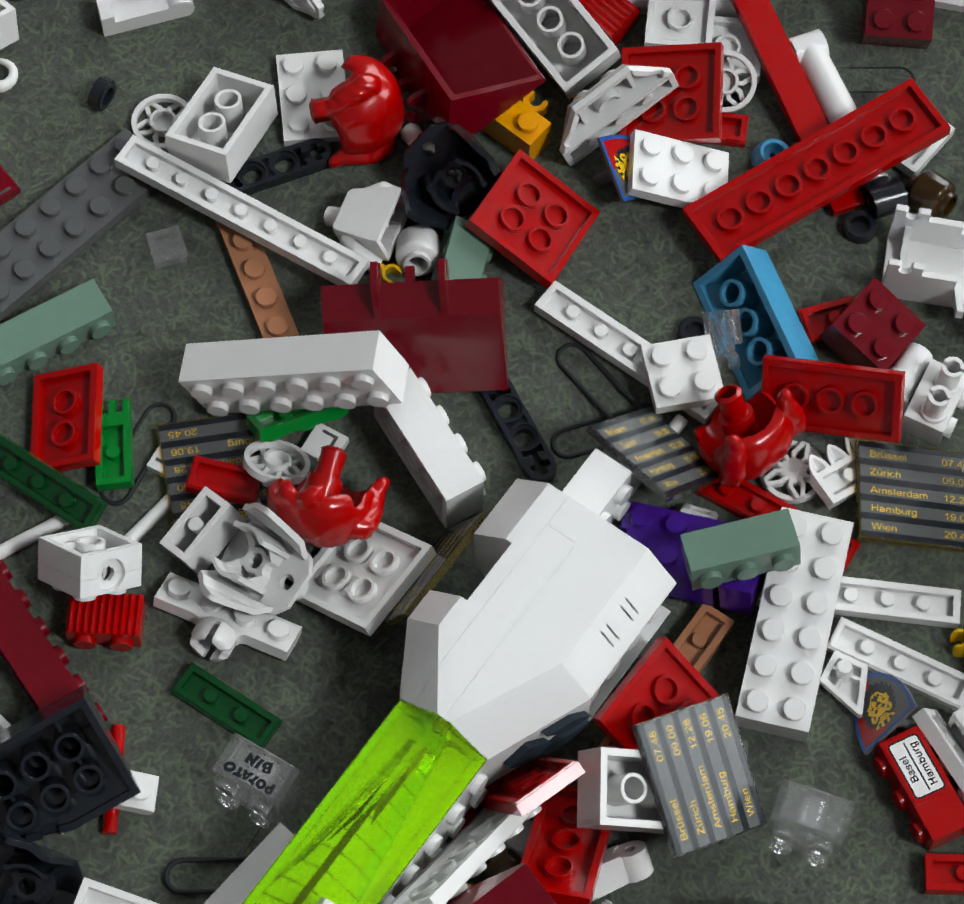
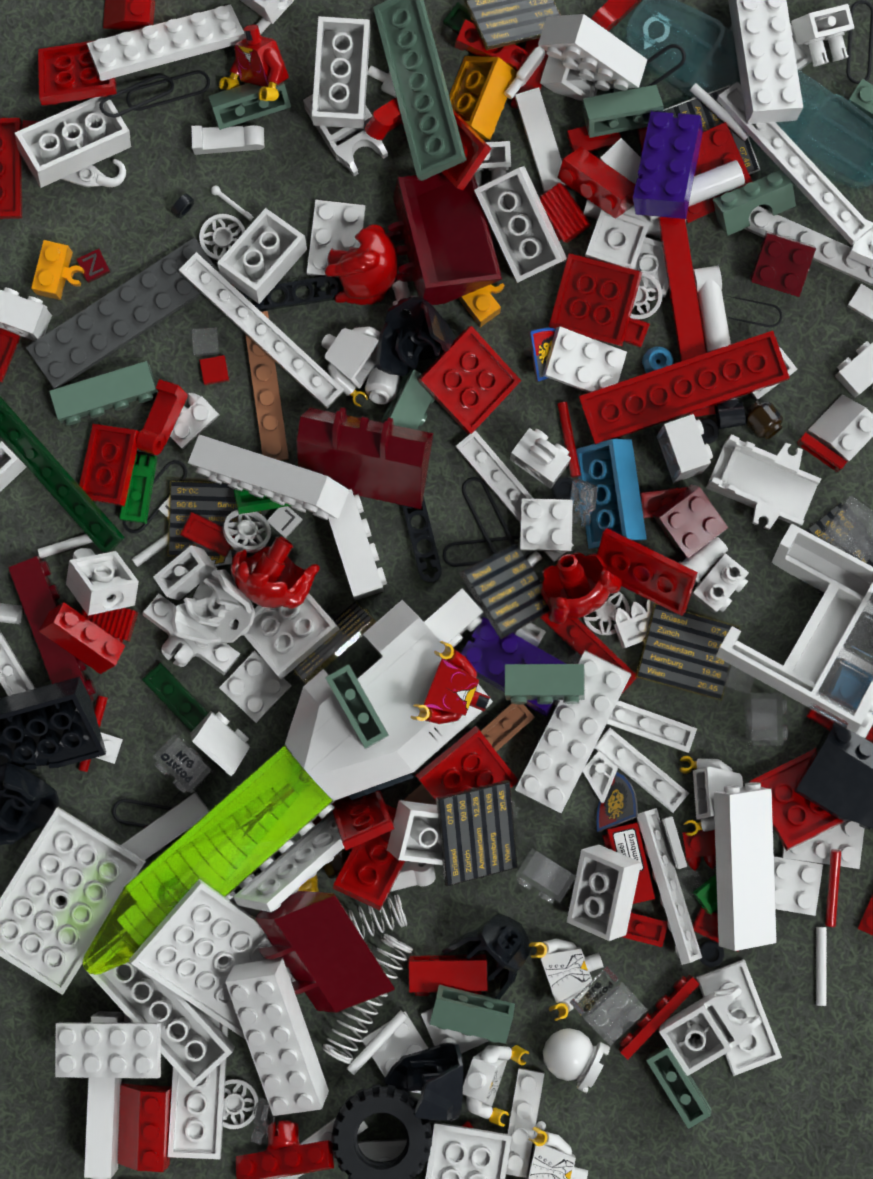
camera: 15 degrees right, 20 degrees up
white wedge [559,64,679,166] -> none
none -> red brick [39,602,125,674]
none -> red leg [136,379,188,455]
none -> white plate [170,393,220,449]
none -> white slope [190,711,250,776]
none -> red tile [200,355,230,385]
none -> white hinge [211,186,254,221]
none -> white plate [219,651,291,723]
none -> sand green brick [325,664,389,749]
none -> red torso [411,641,490,724]
none -> white brick [510,428,571,489]
none -> red bar [557,402,581,478]
none -> white brick [567,845,641,941]
none -> white brick [657,414,713,483]

